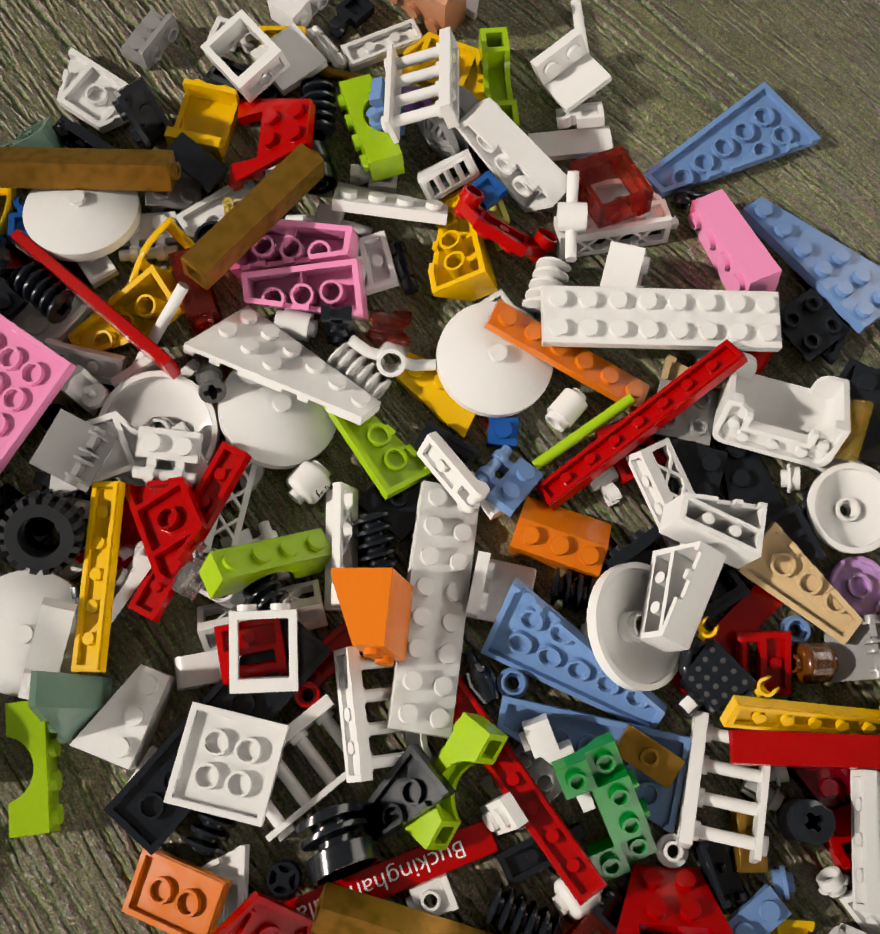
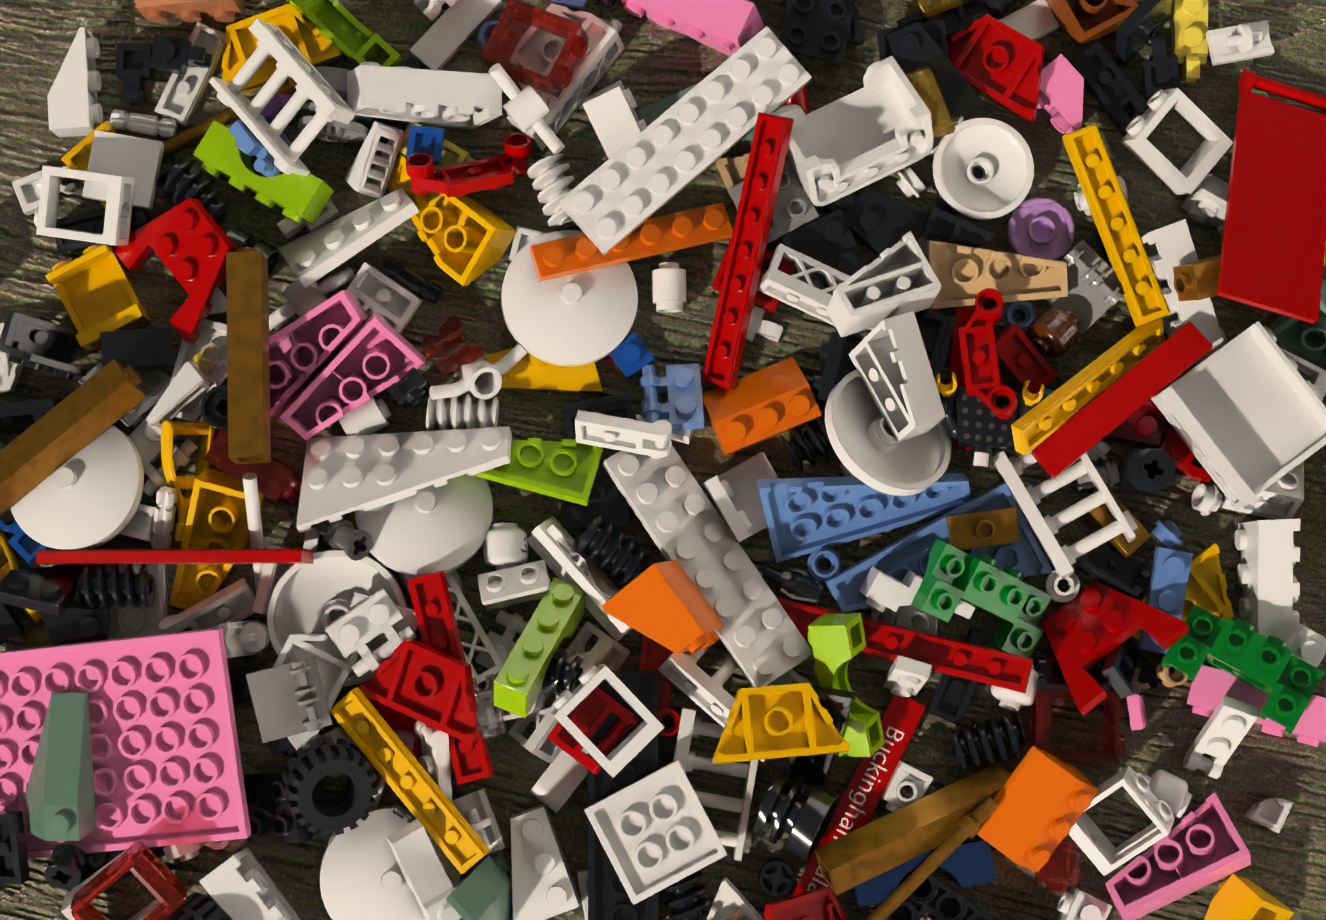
camera: 40 degrees left, 10 degrees up
lime bar [531,393,636,470] -> none
none -> white slope [146,361,211,428]
none -> black plate [149,35,212,75]
none -> white axle [150,486,178,549]
none -> white hips [452,788,506,855]
none -> white bracket [477,560,551,611]
none -> yellow wing [713,683,850,764]
none -> red plate [958,288,1017,420]

